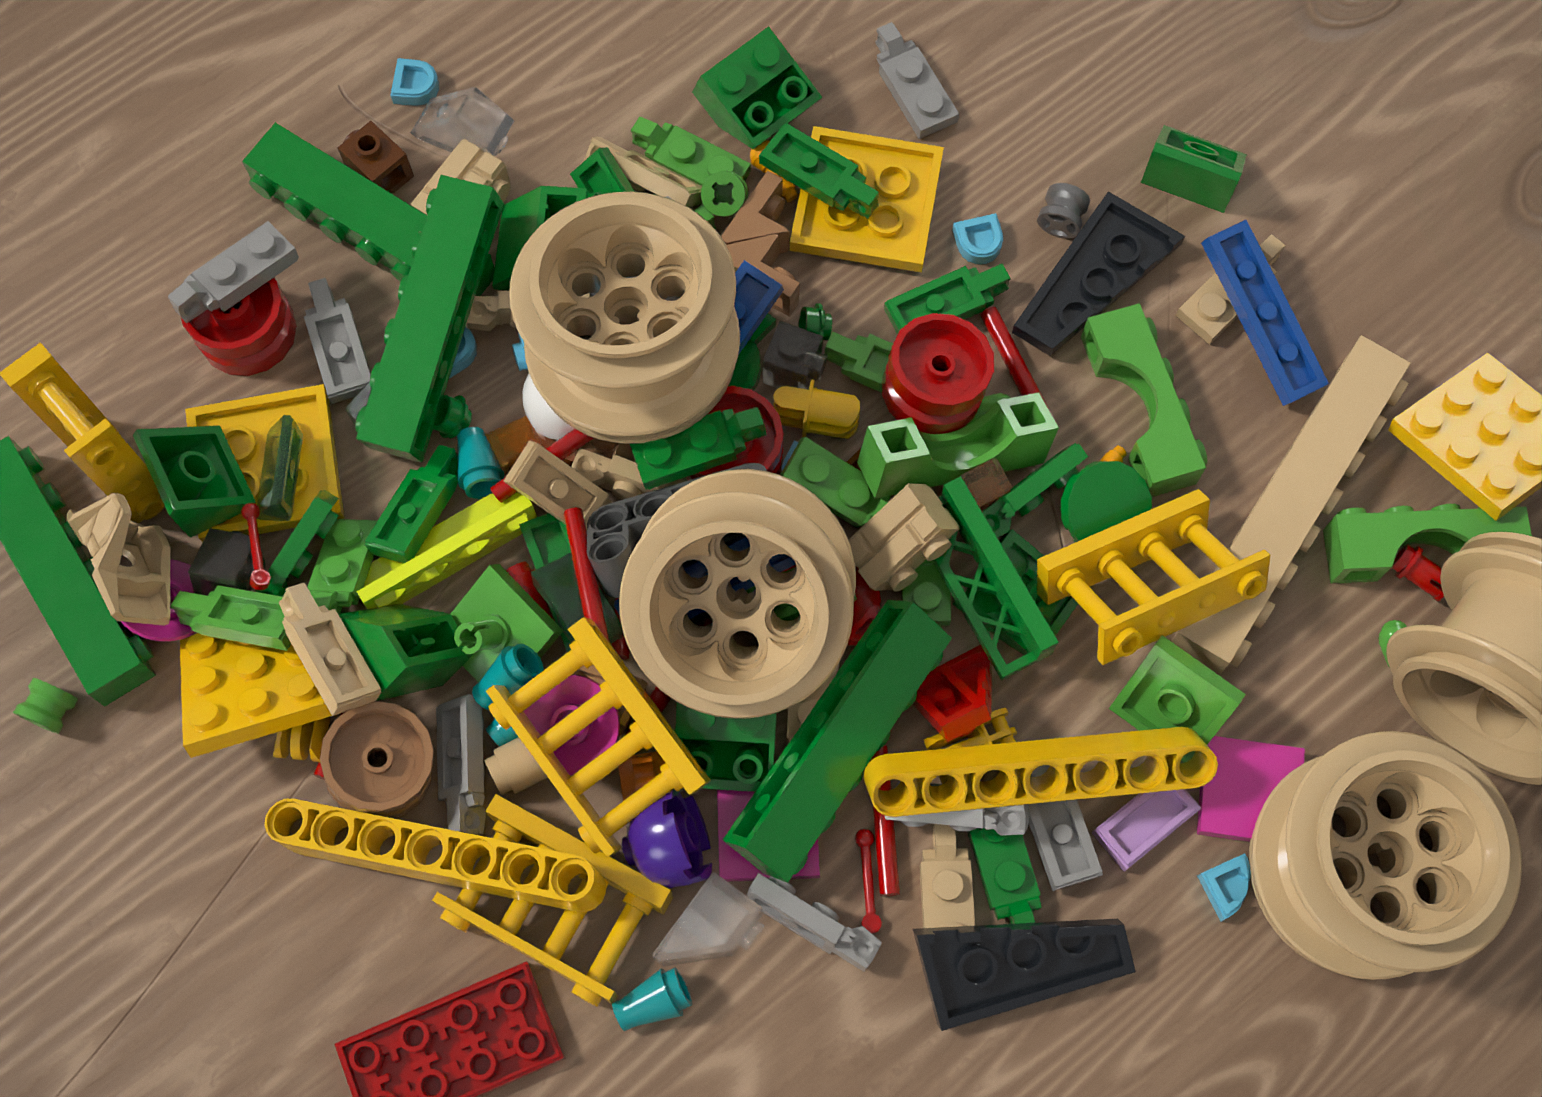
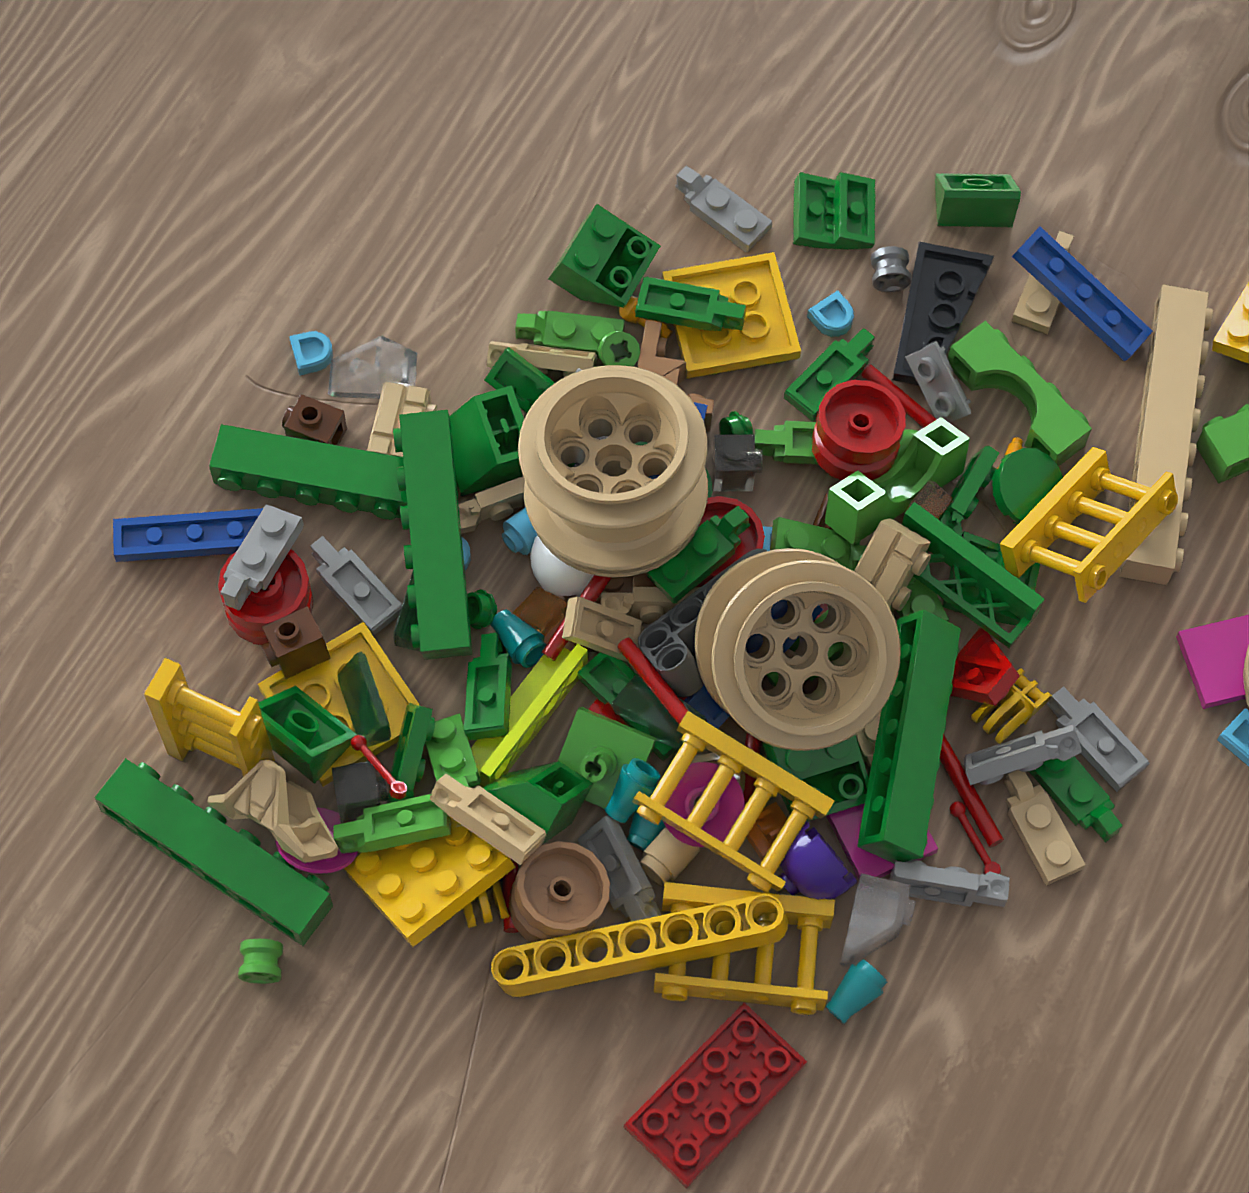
camera: 25 degrees left, 5 degrees down
yellow arm [774,379,860,439] -> none
yellow beam [864,727,1218,817] -> none
black wing [912,918,1136,1031] -> none
lavender tile [1092,789,1201,871] -> none
bright green tile [1109,635,1246,763] -> none
none -> blue plate [113,508,263,562]
none -> reddish brown brick [261,606,331,679]
none -> green slope [793,172,875,250]
none -> light grey hinge [905,341,971,423]

